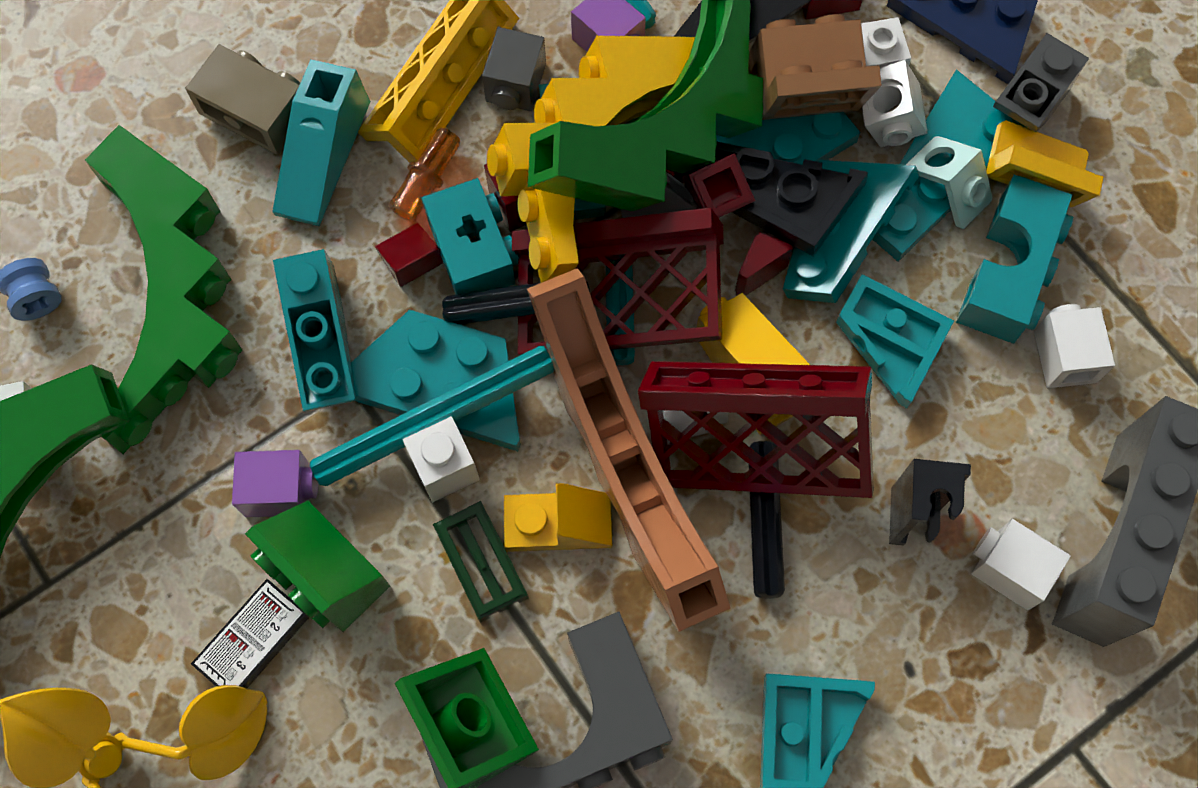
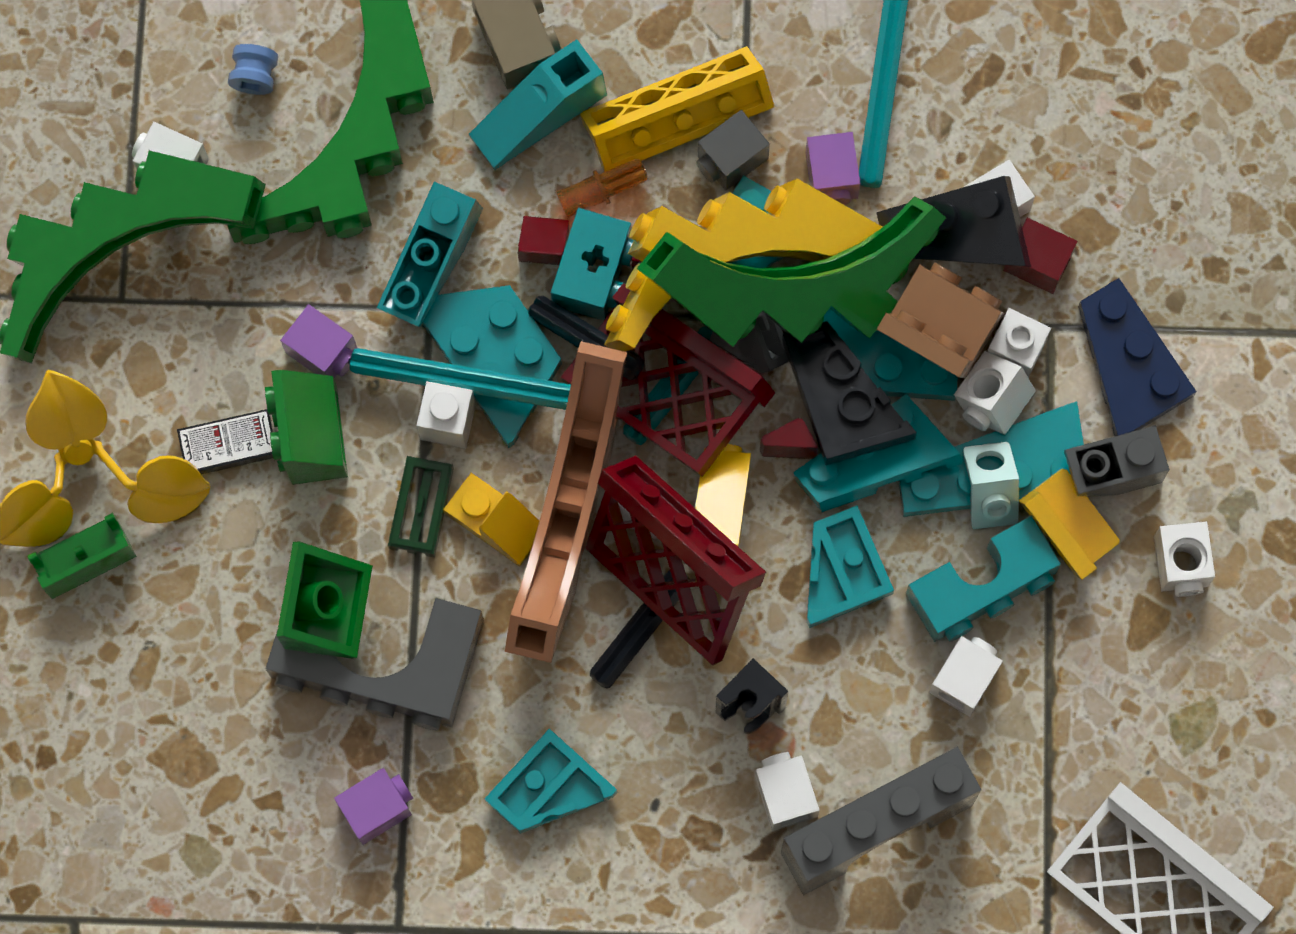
camera: 40 degrees right, 5 degrees up
dark red slope [682,153,755,218] -> none
none -> white brick [1154,521,1215,597]

